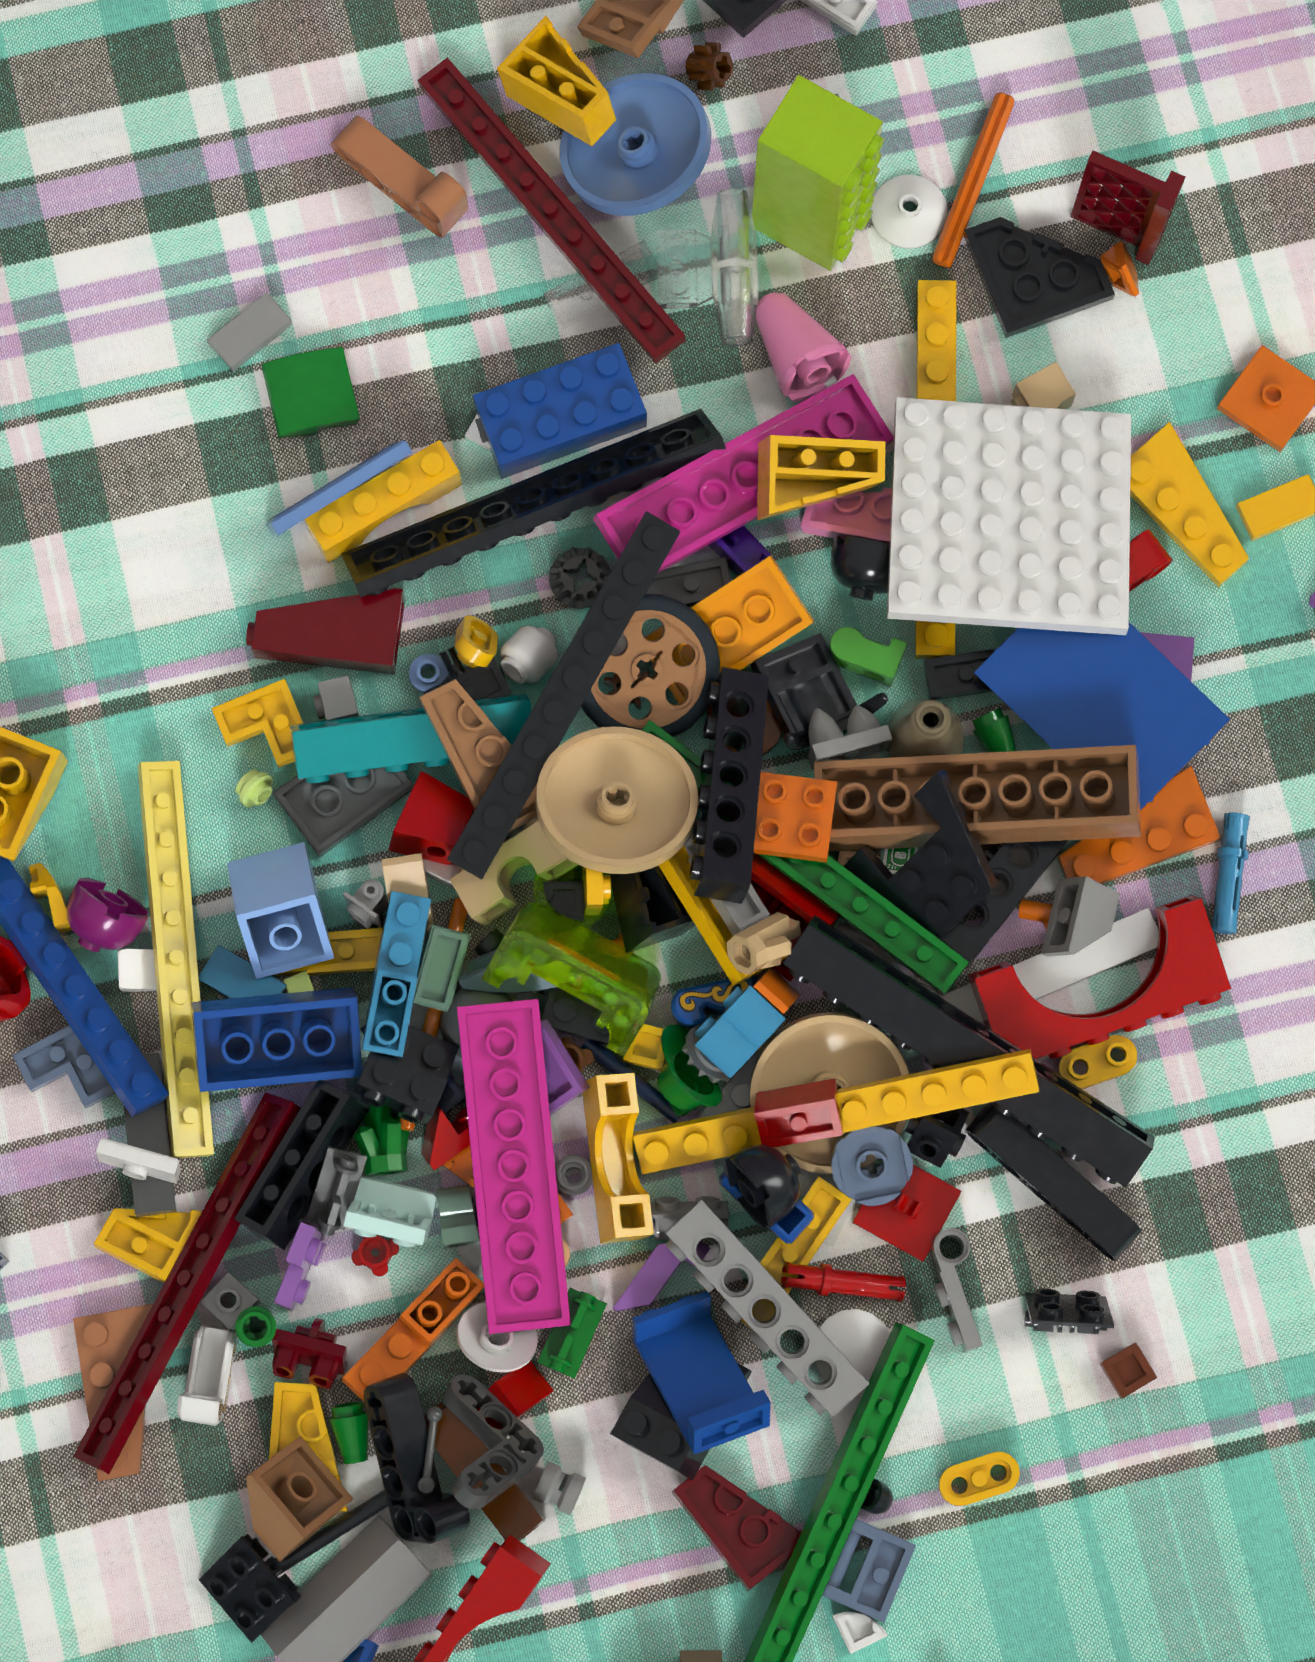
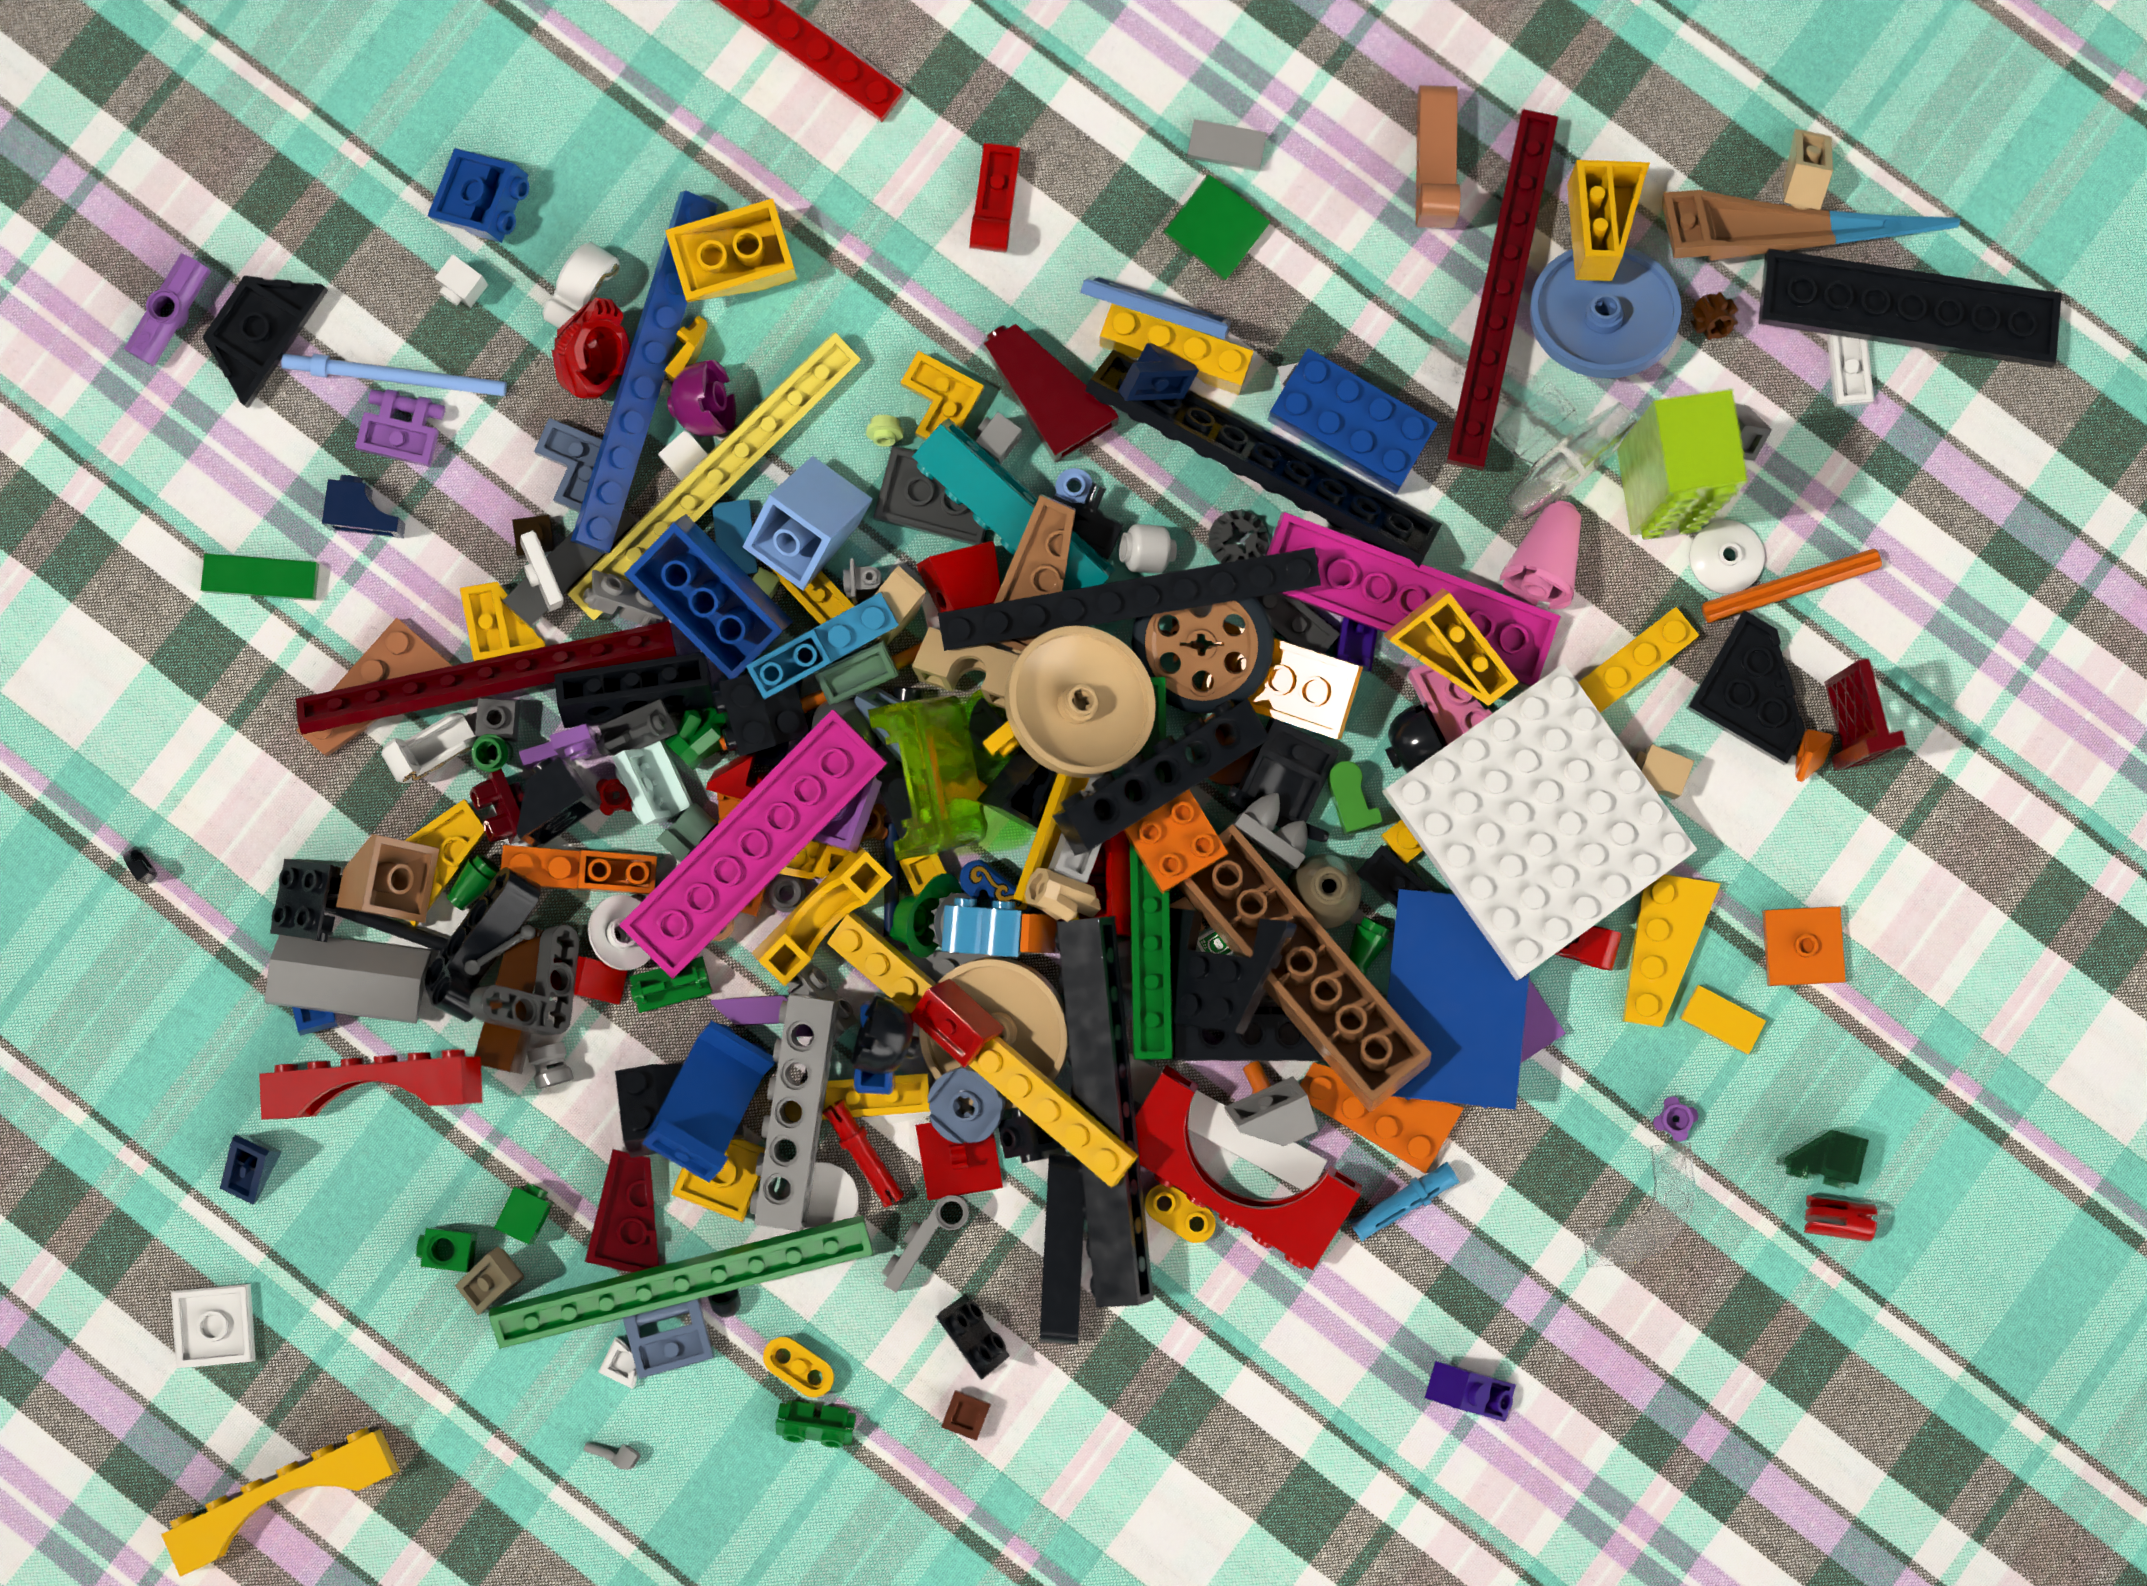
camera: 50 degrees right, 5 degrees up
yellow plate [454,615,498,668] -> none
none -> green brick [494,1182,554,1245]
none -> dark brown plate [512,515,555,559]
none -> black slope [516,757,599,848]
none -> light grey hinge [583,569,663,626]
none -> yellow plate [671,1139,765,1223]
none -> green hinge [775,1400,856,1448]
none -> yellow slope [779,841,850,880]
none -> red plate [969,143,1021,253]
none -> dark blue slope [1119,343,1199,401]

